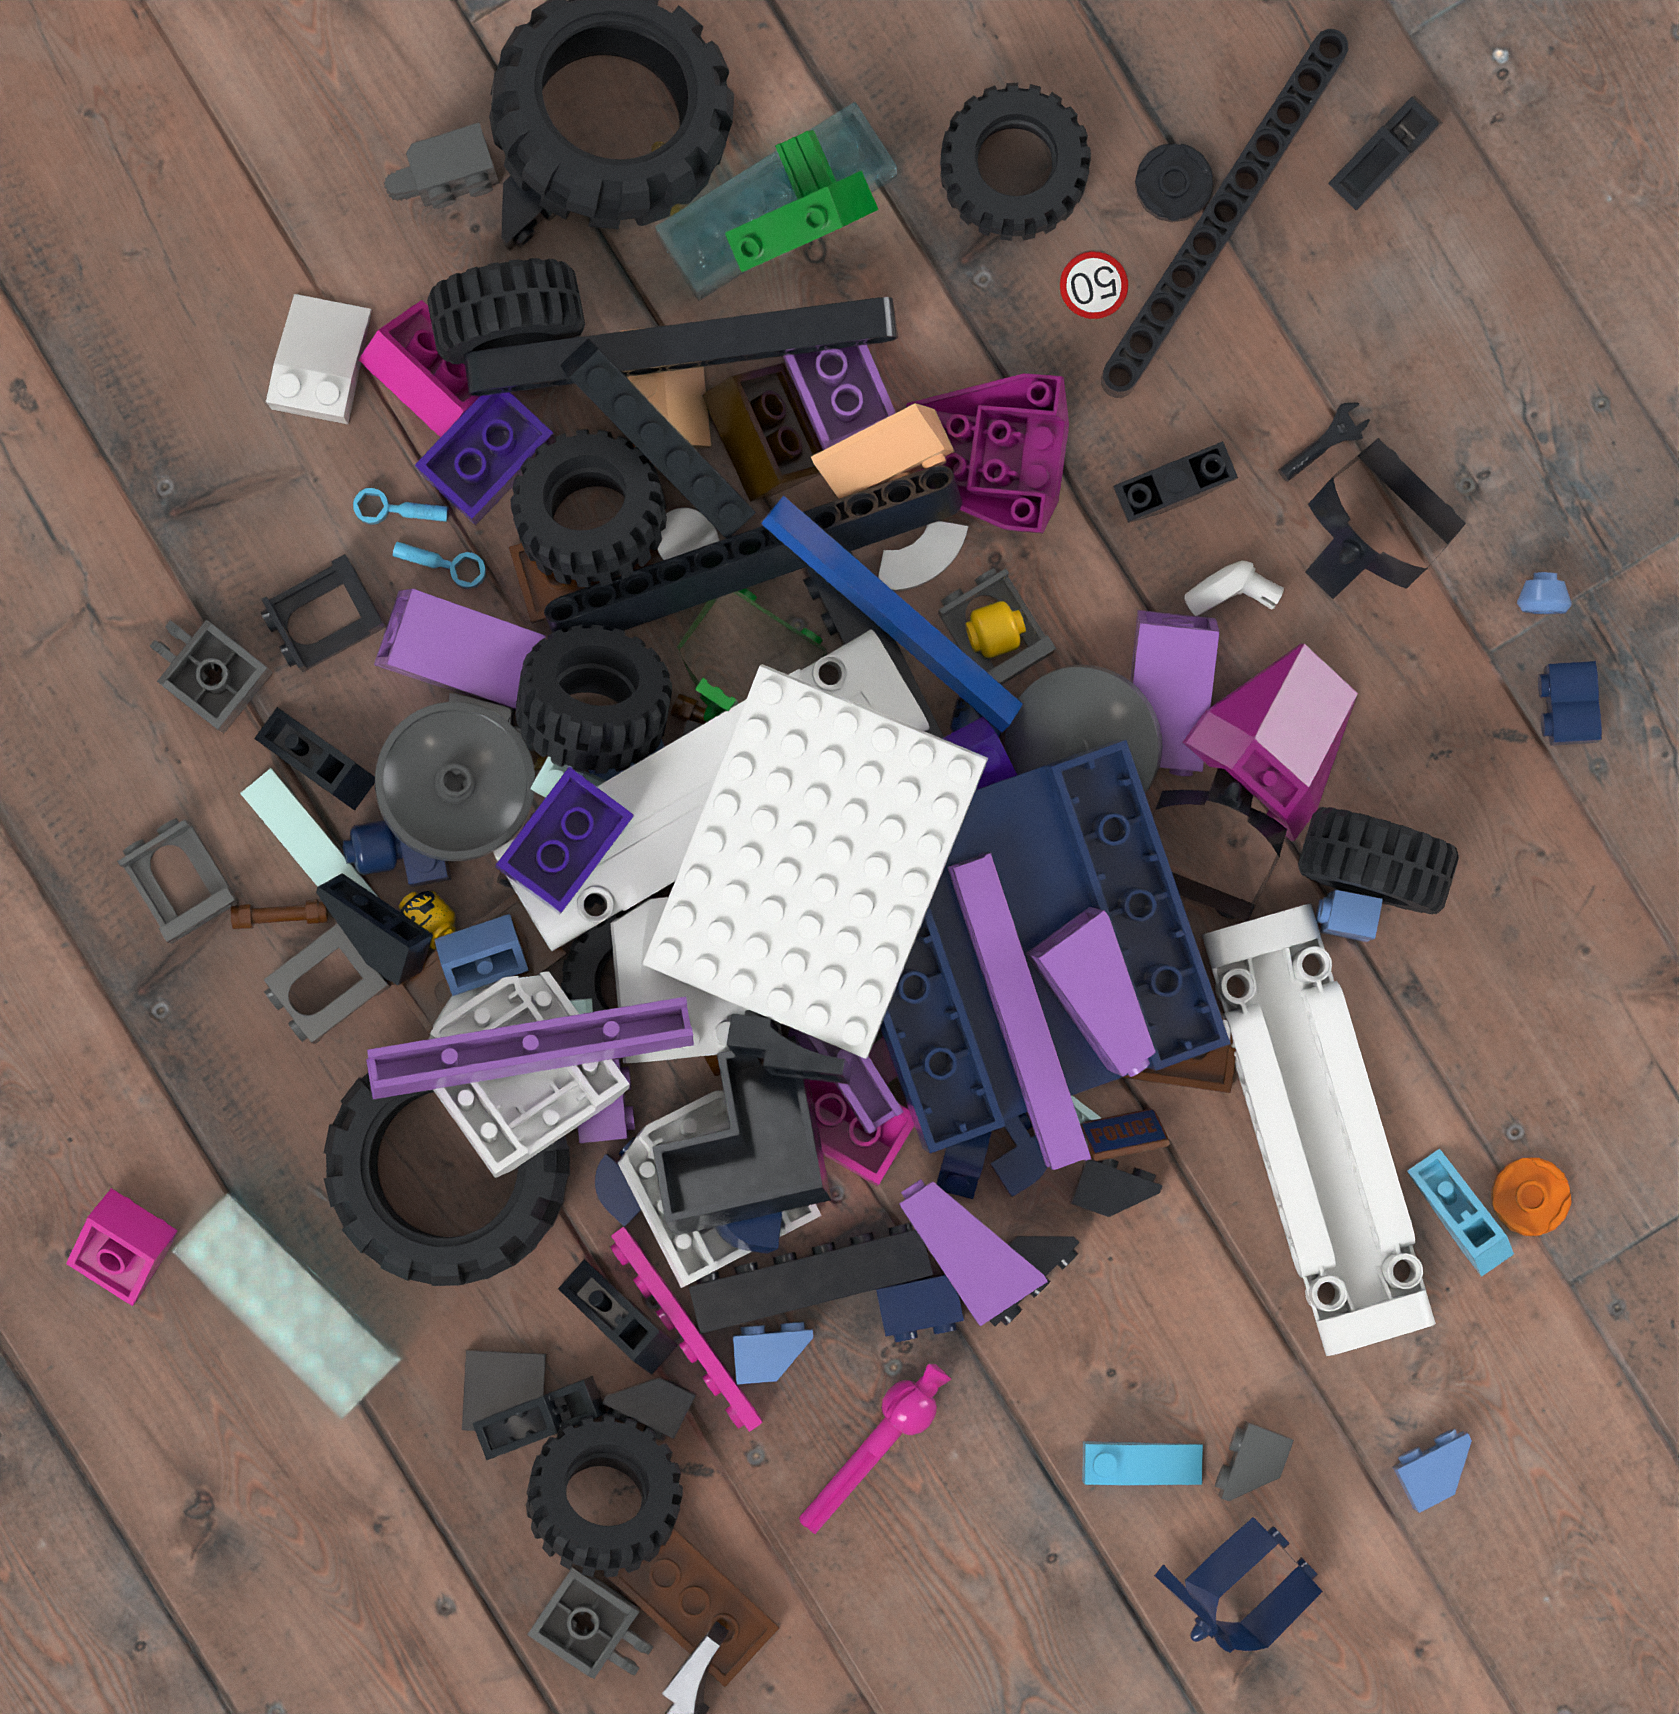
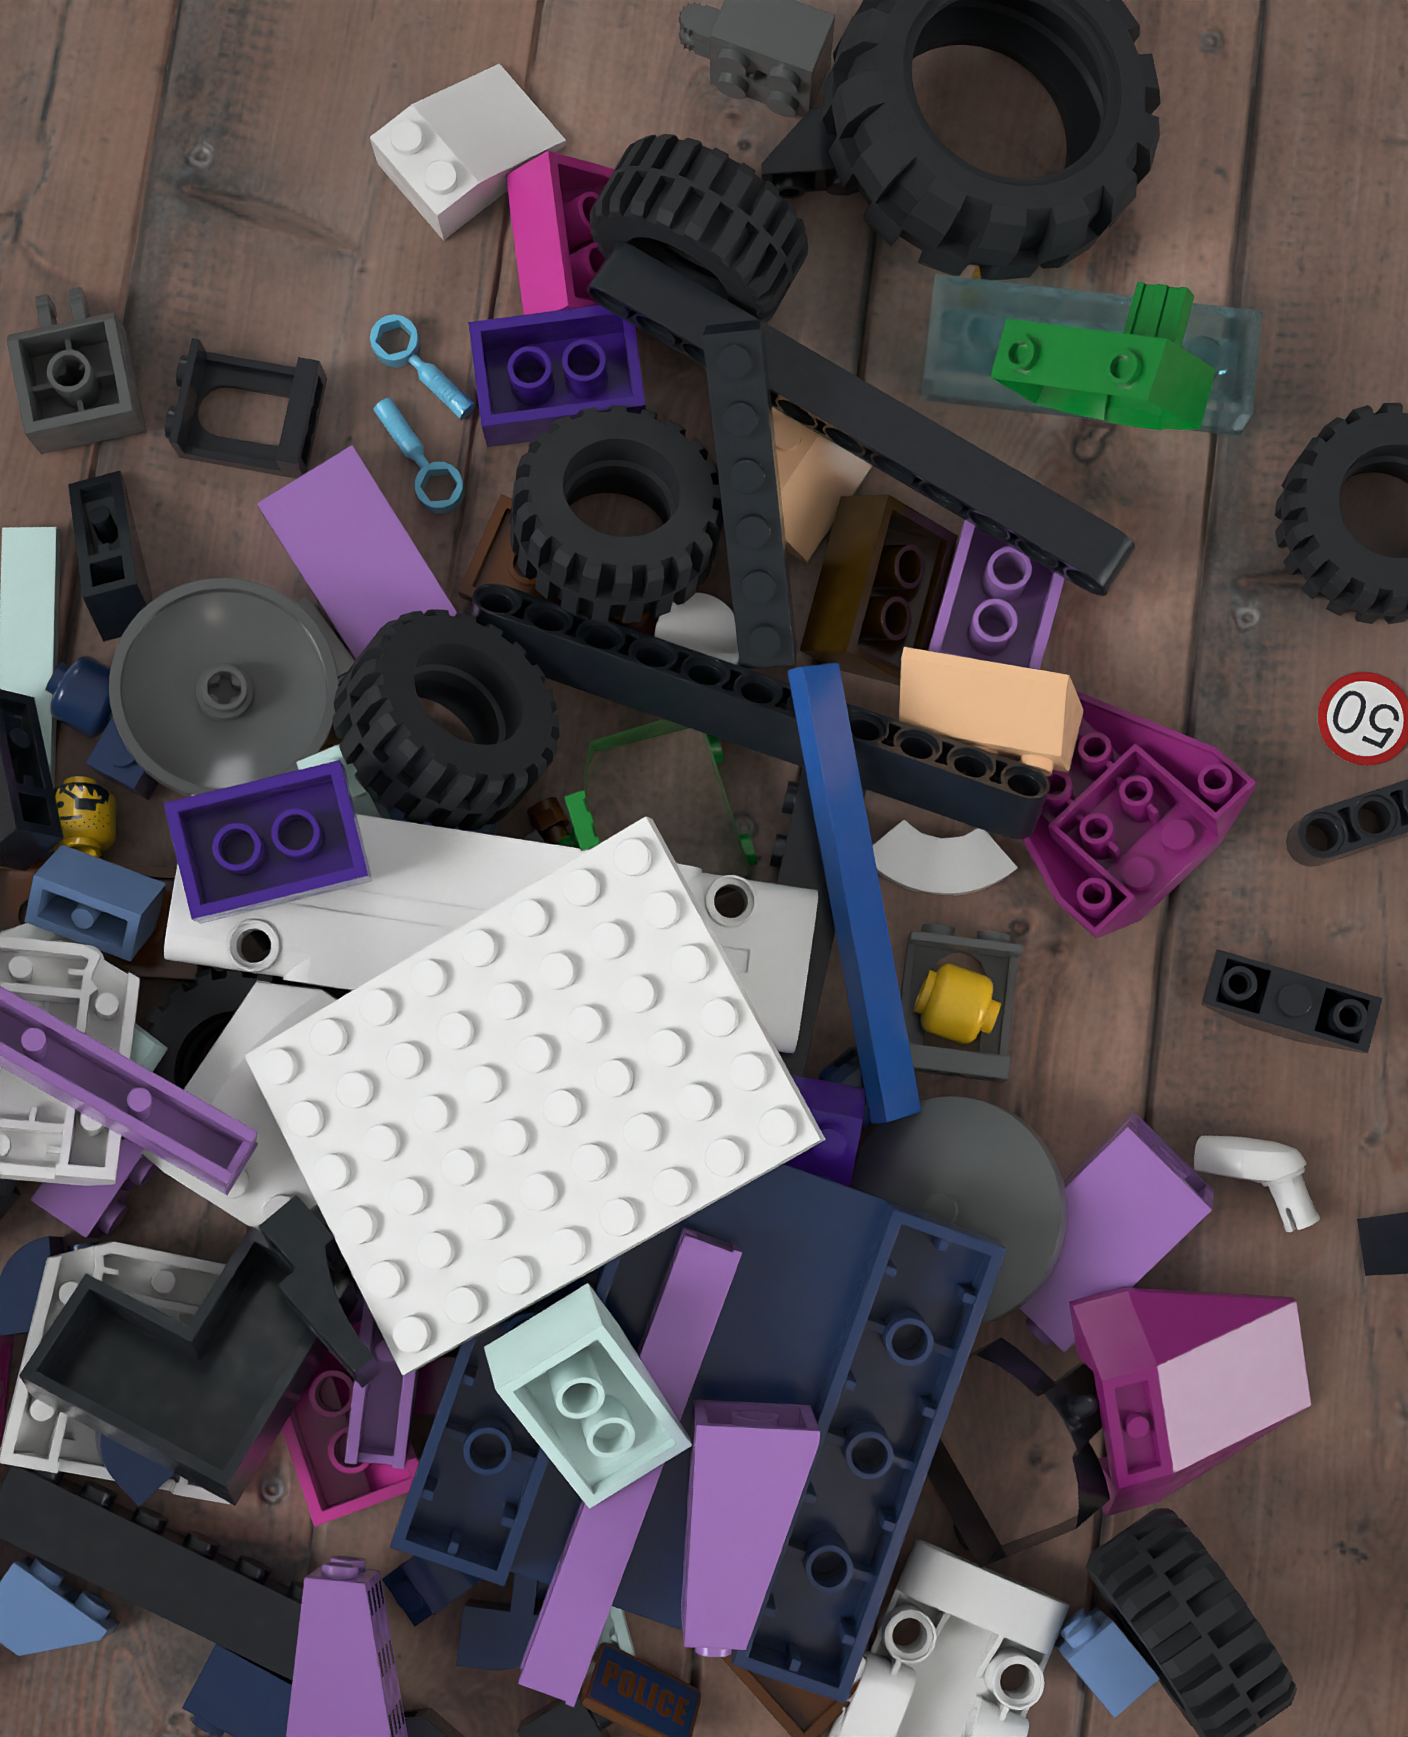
camera: 40 degrees right, 5 degrees down
none -> light aqua slope [484,1283,692,1509]

